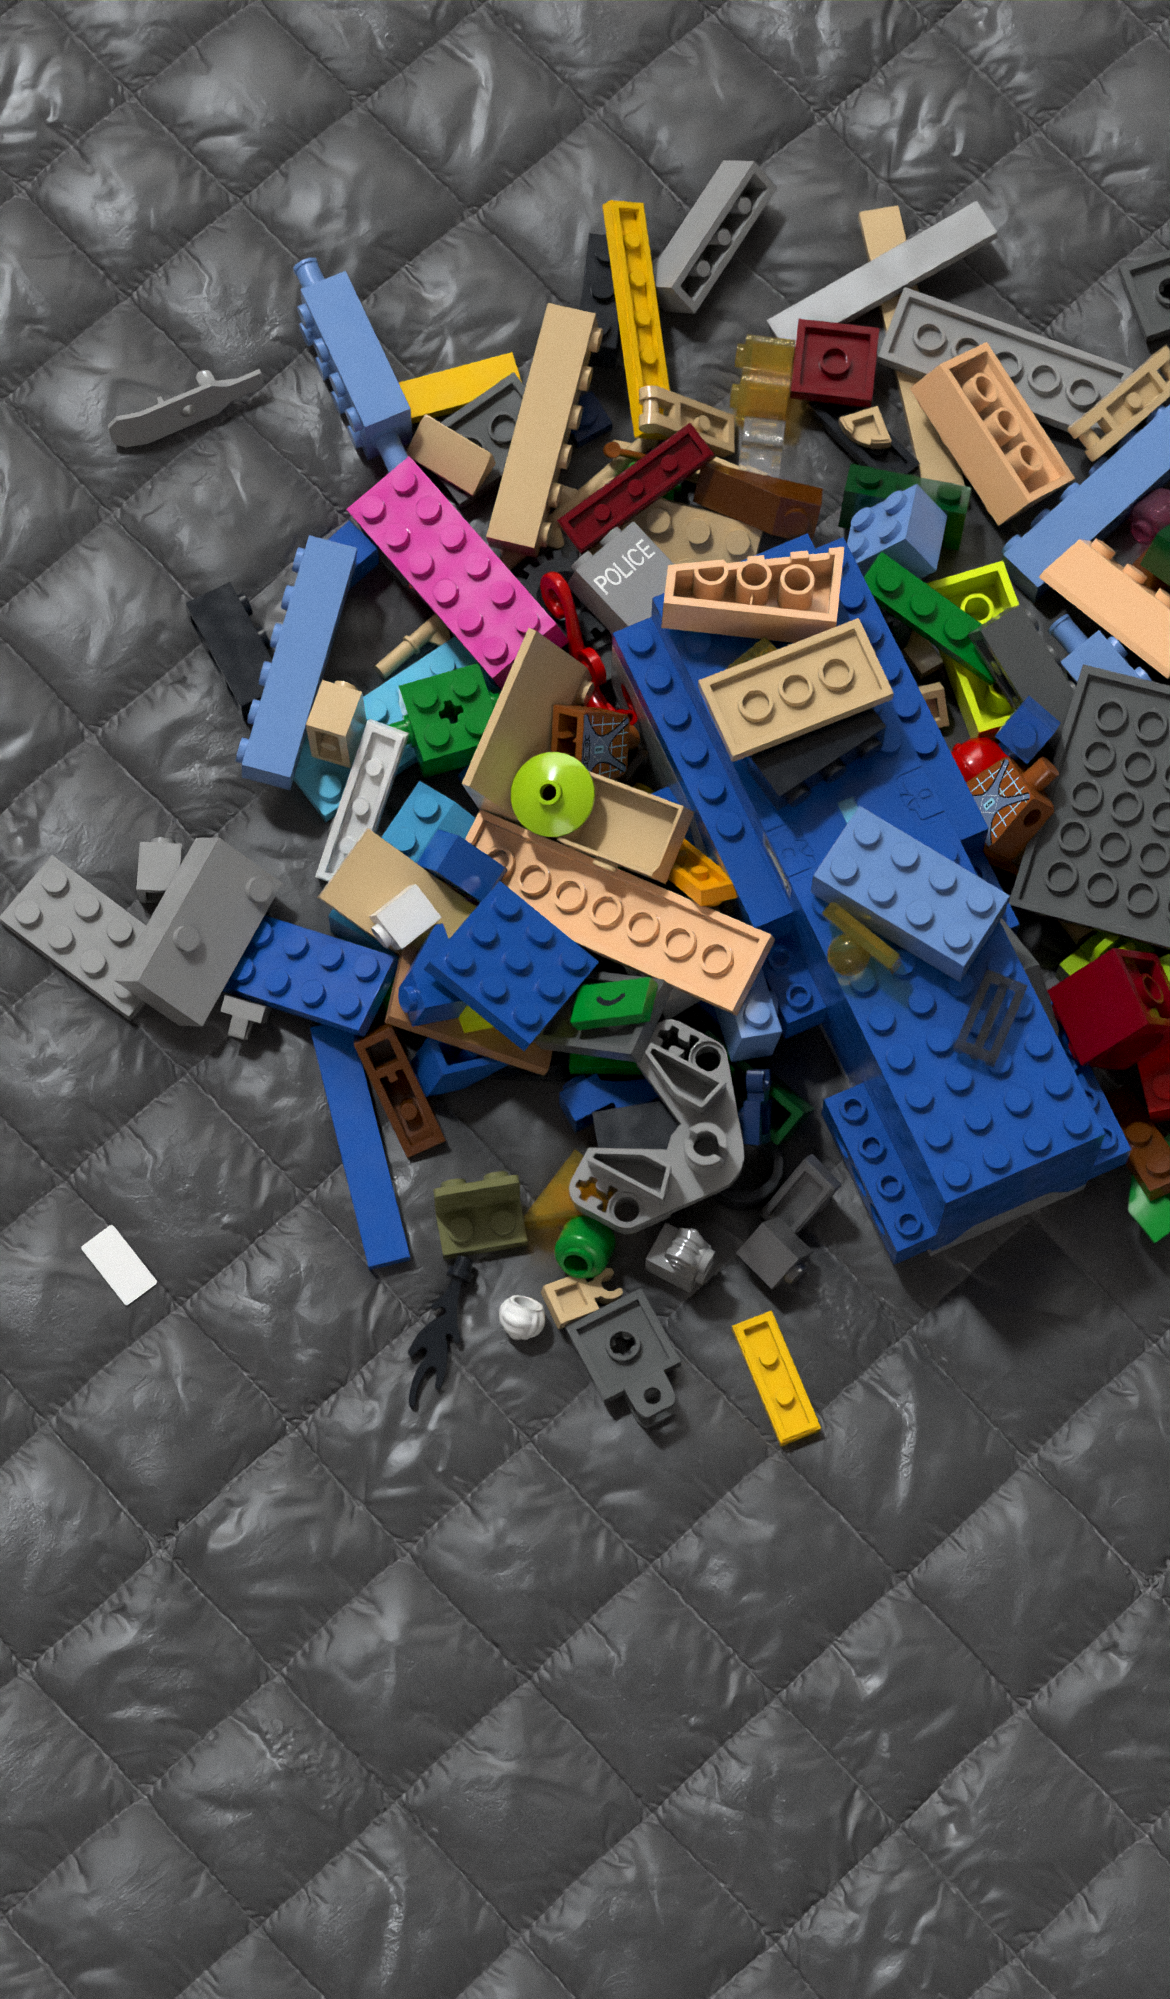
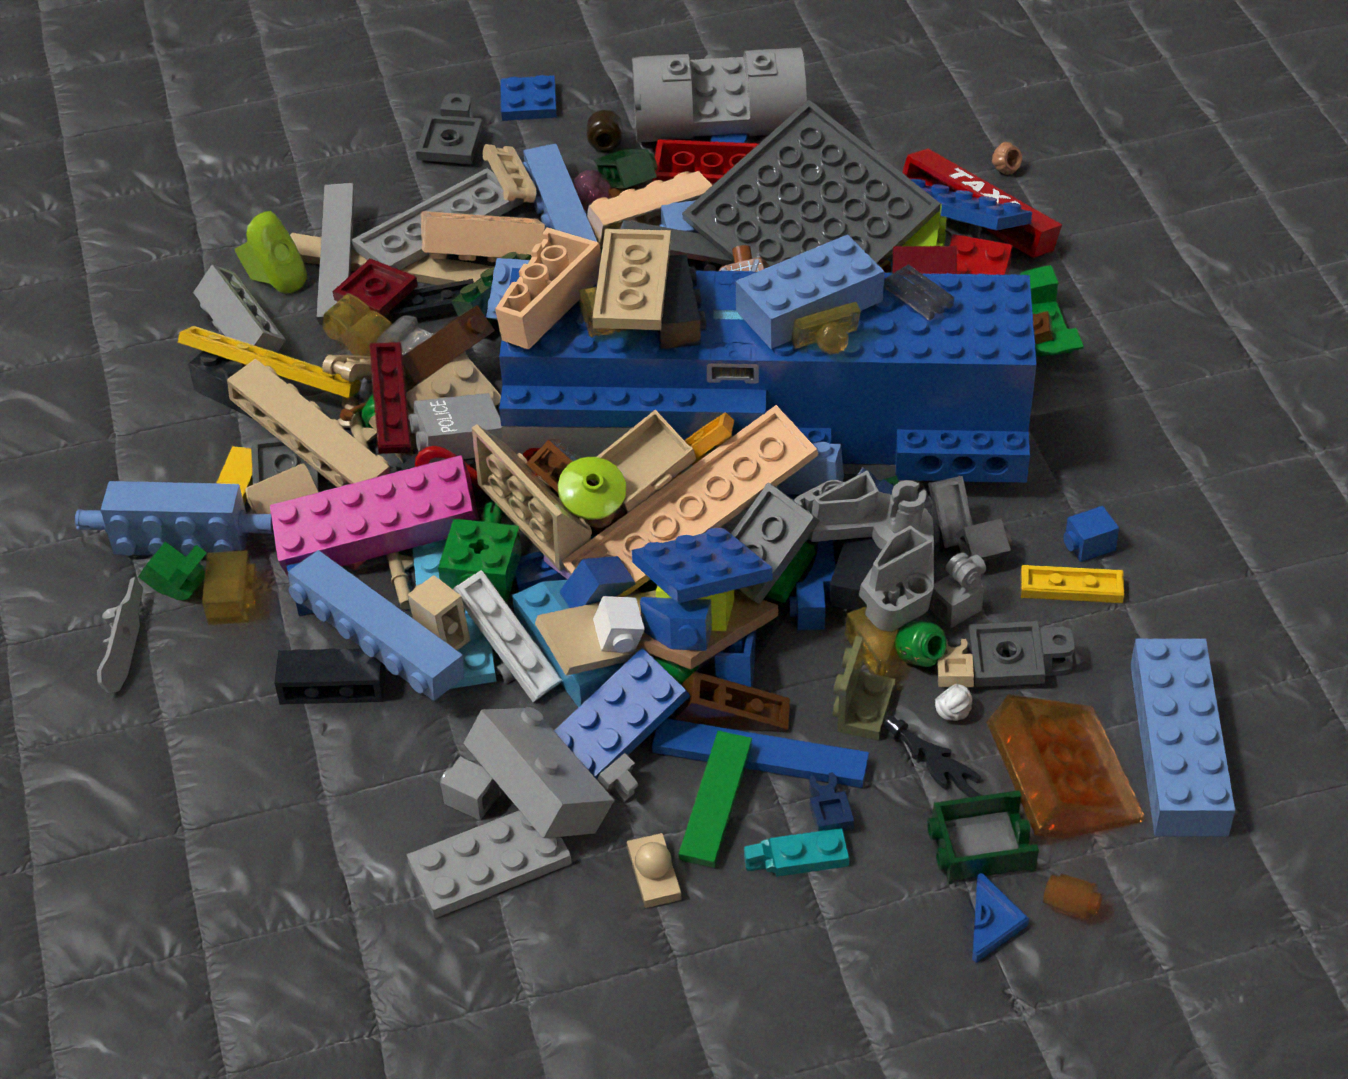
camera: 60 degrees left, 25 degrees down
white sticker [81,1225,157,1305] -> none
green tile [570,977,658,1030] -> none
tan tile [838,406,892,449] -> none
blue brick [995,696,1061,764] -> none
none -> green brick [138,541,208,600]
none -> clear yellow brick [202,550,257,625]
none -> lime piece [234,211,307,294]
none -> tan tile [627,833,681,908]
none -> green tile [678,731,752,868]
none -> teal hinge [744,828,849,877]
none -> dark blue plate [809,772,854,831]
none -> dark green window [927,790,1039,884]
none -> blue tile [972,873,1029,963]
none -> clear orange slope [987,694,1145,838]
none -> clear orange brick [1043,873,1103,921]
none -> blue brick [1063,506,1119,562]
none -> medium blue brick [1130,639,1235,836]

